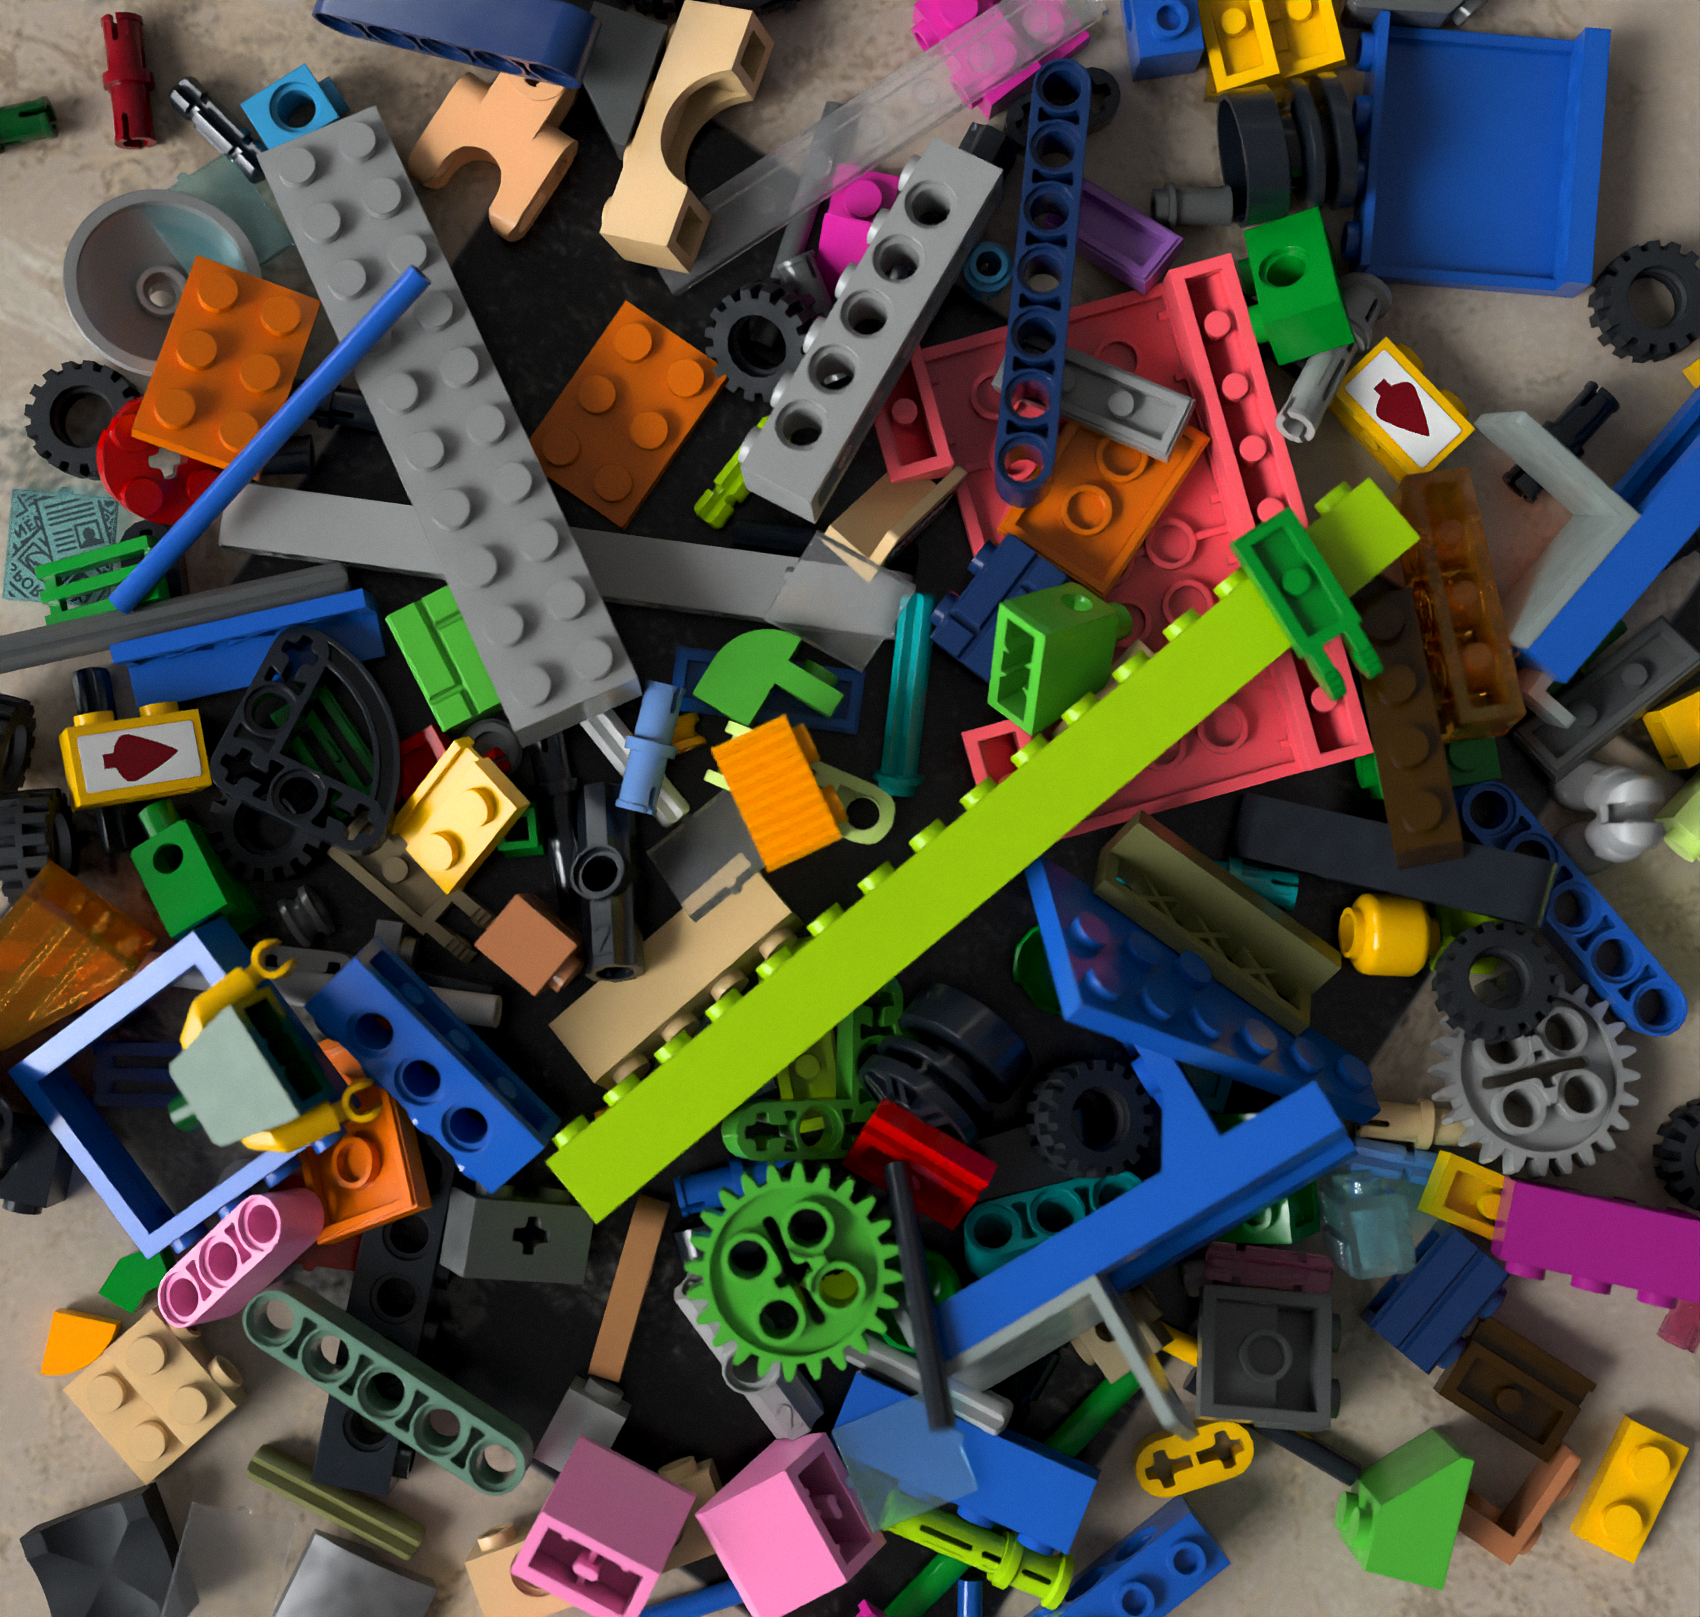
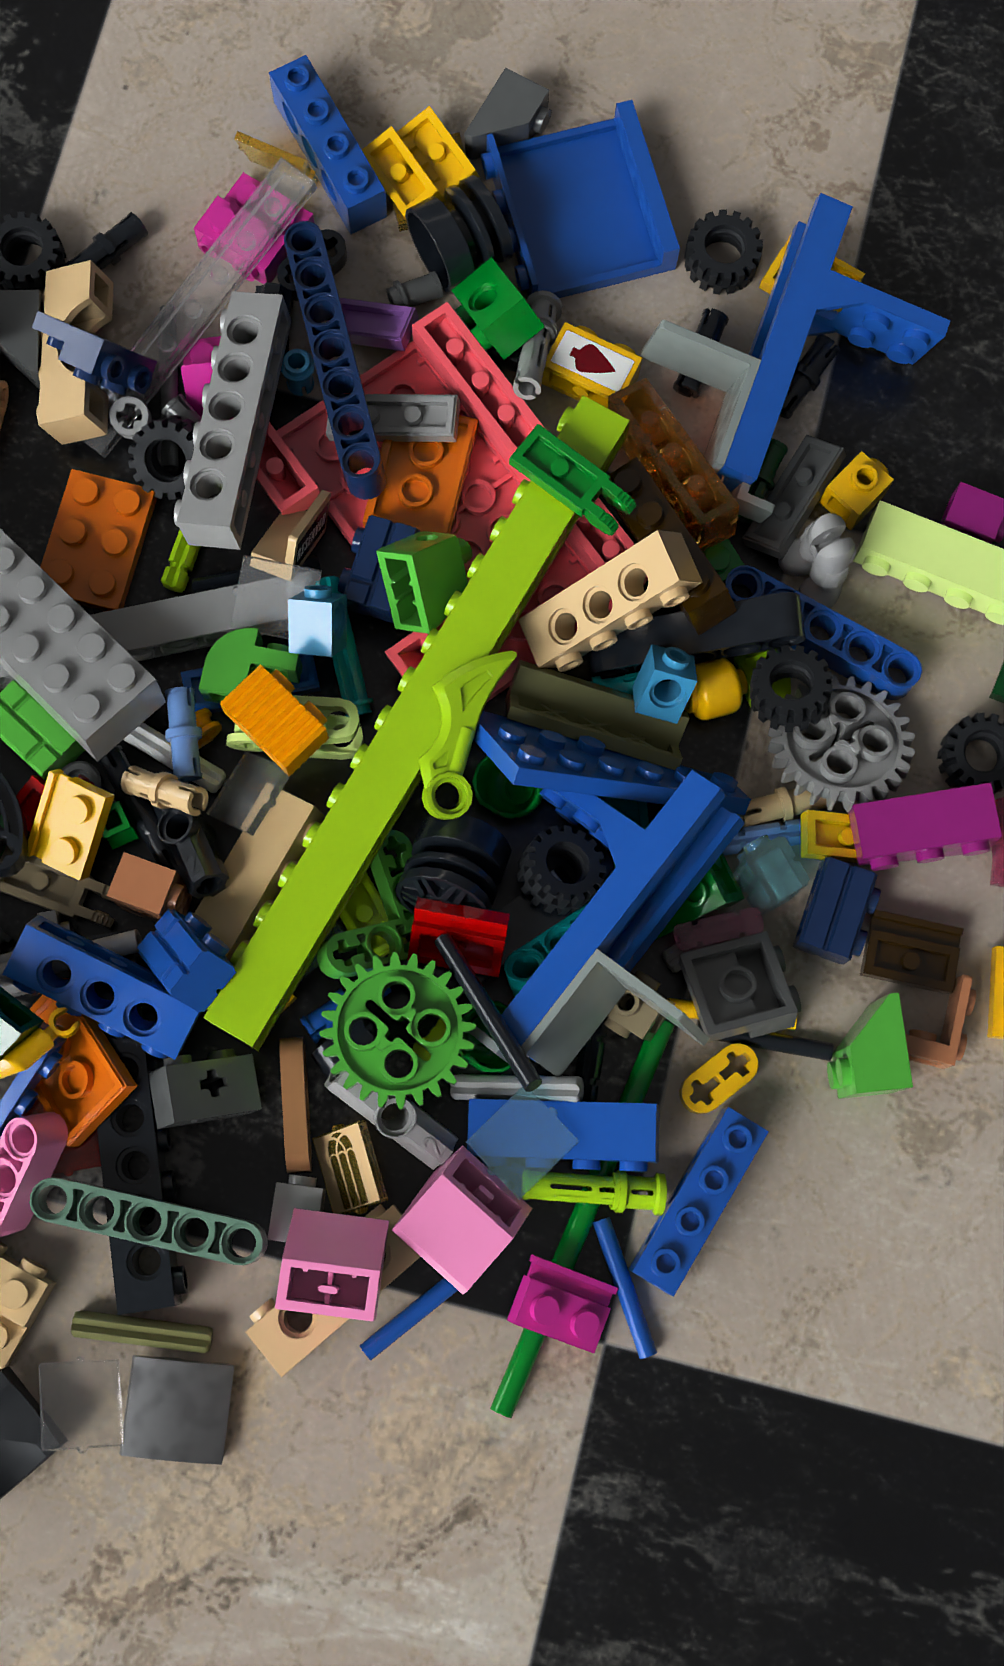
camera: 30 degrees left, 10 degrees down
none -> dark blue plate [32,311,157,396]
none -> light grey bush [109,396,152,440]
none -> tan pin [121,766,209,816]
none -> blue brick [137,909,236,1013]
none -> brick [288,585,347,657]
none -> piece [312,1119,388,1215]
none -> lime piece [419,650,517,820]
none -> tan brick [518,530,703,672]
none -> dark azure brick [632,644,698,724]

